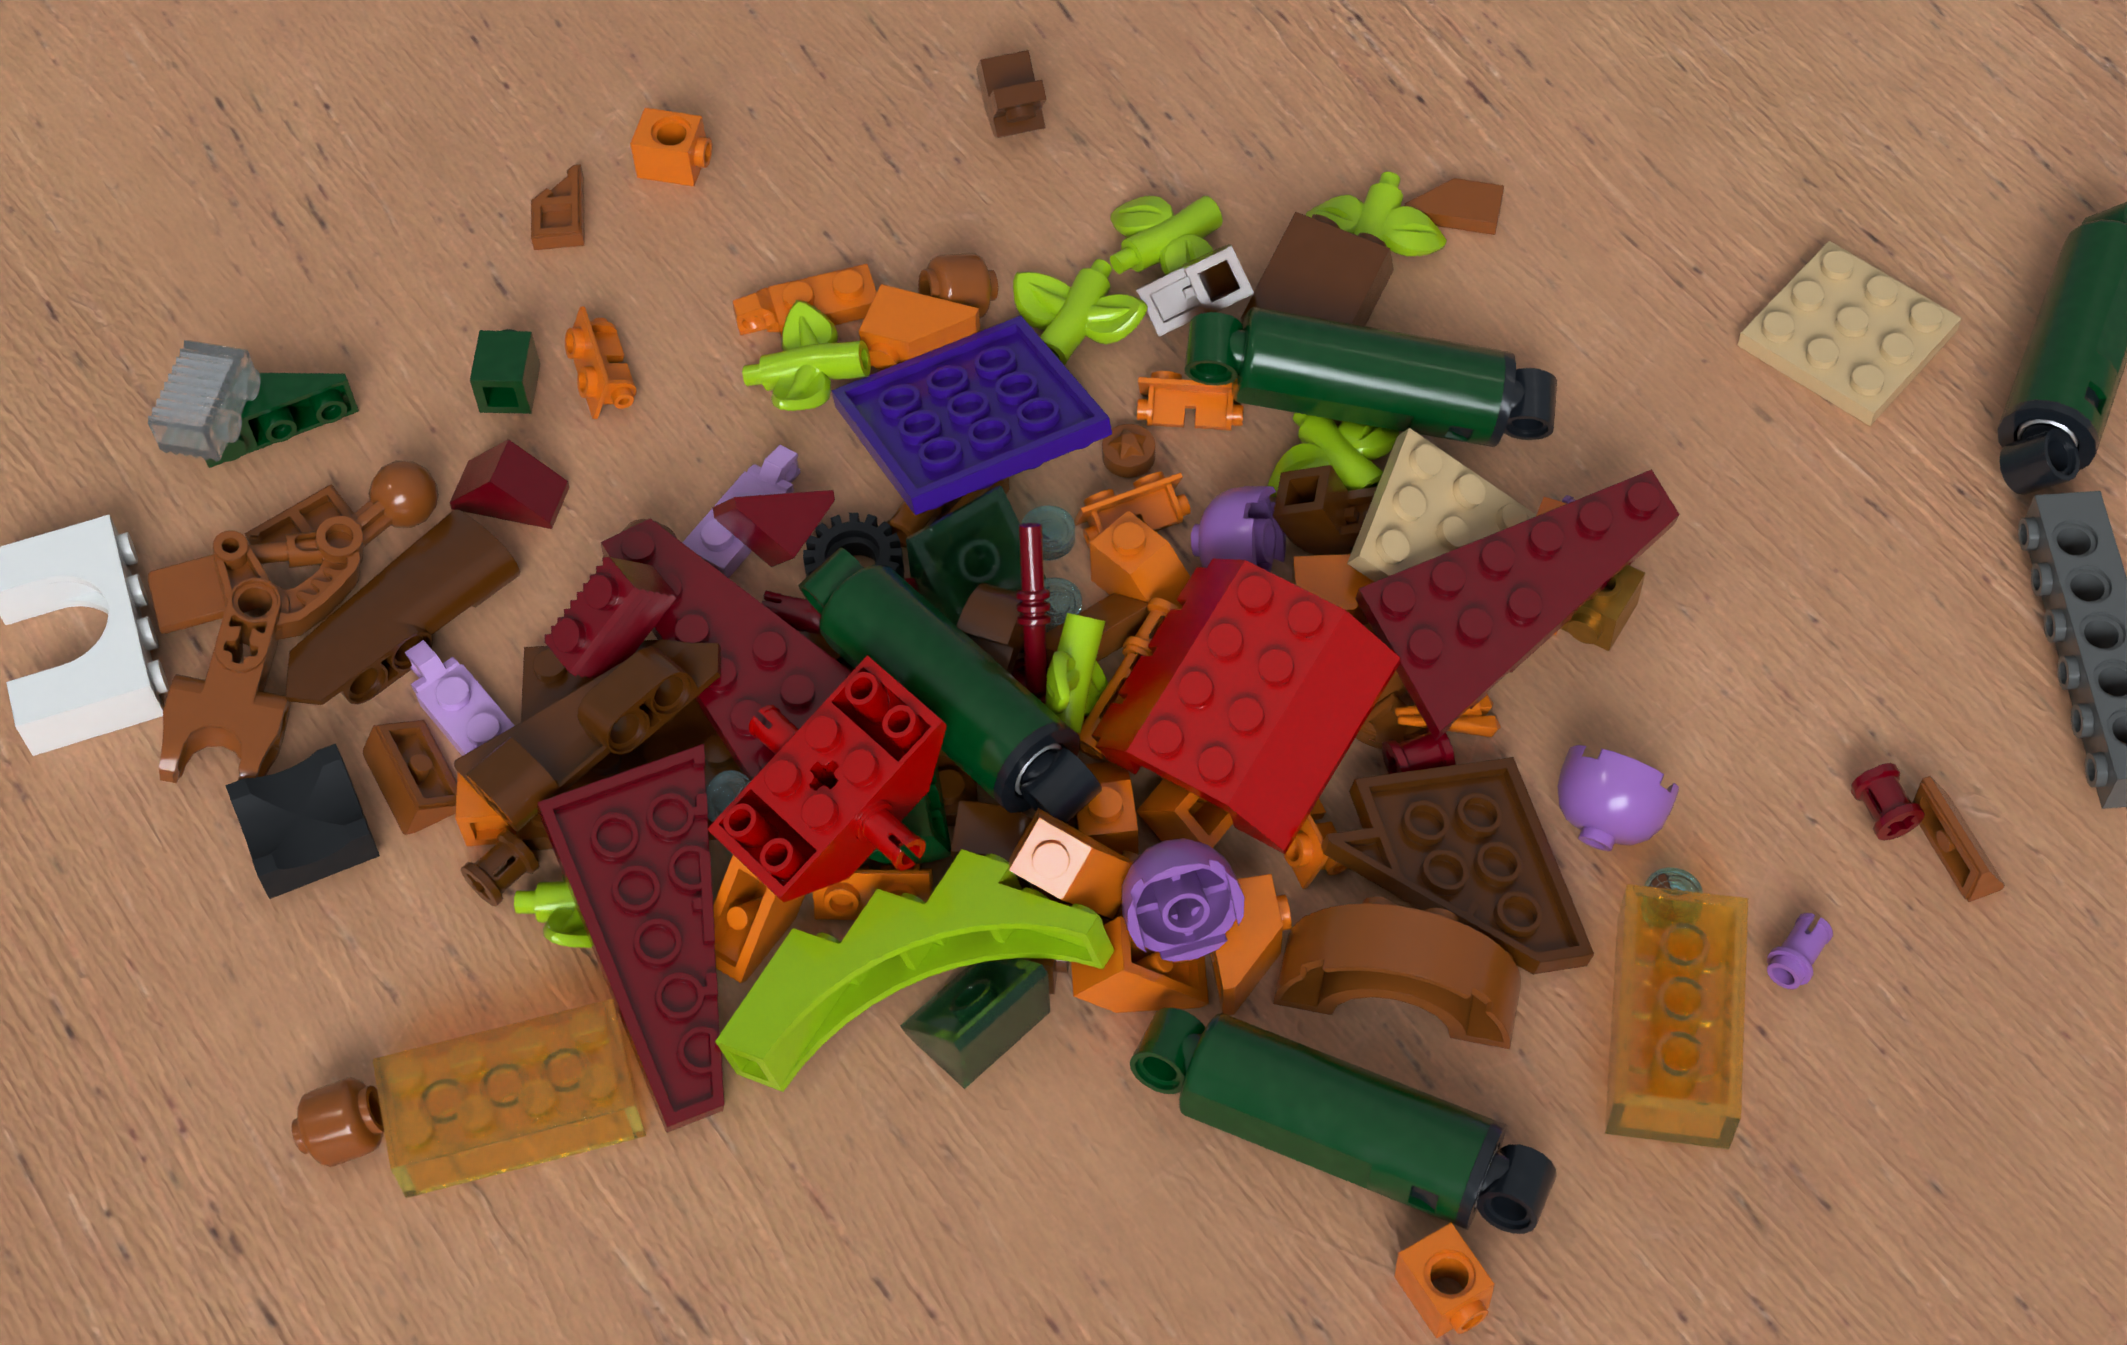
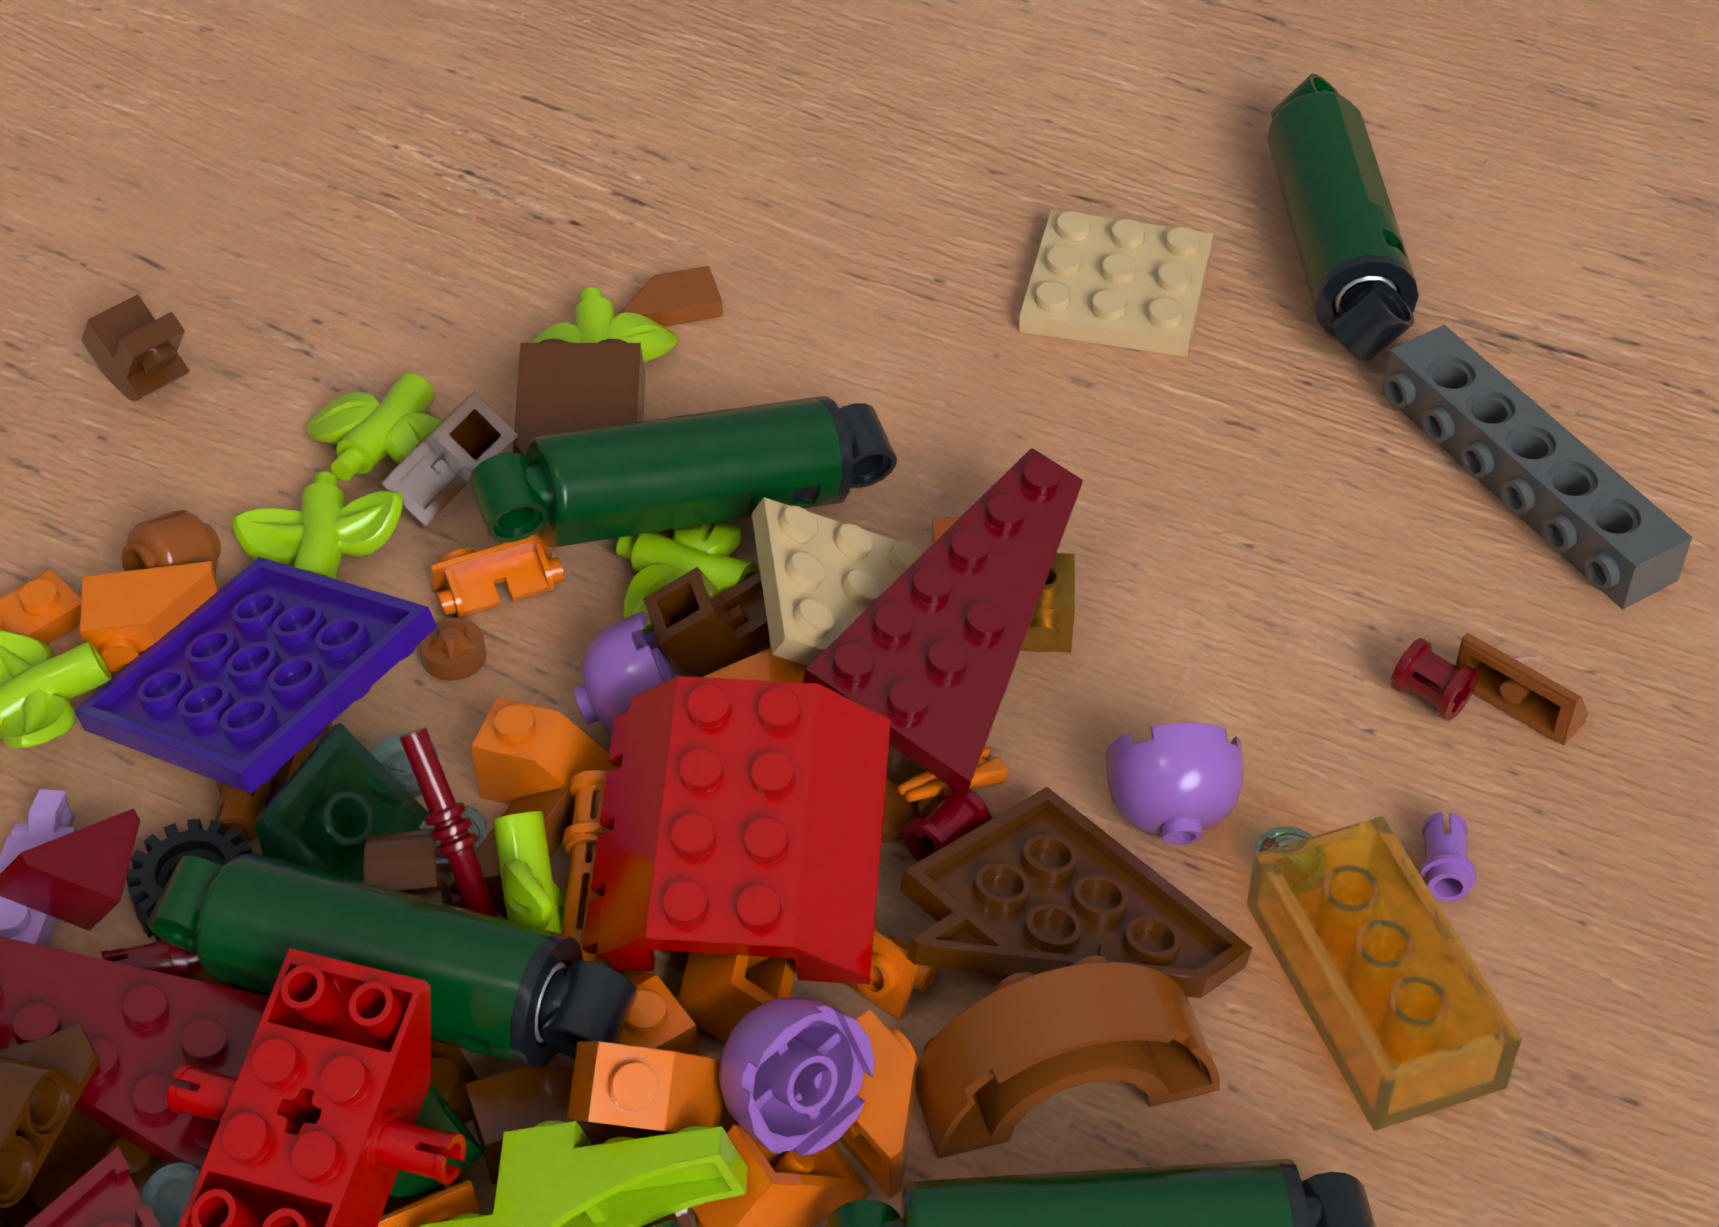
camera: 30 degrees left, 10 degrees down
orange hinge [1074,471,1191,549] -> none

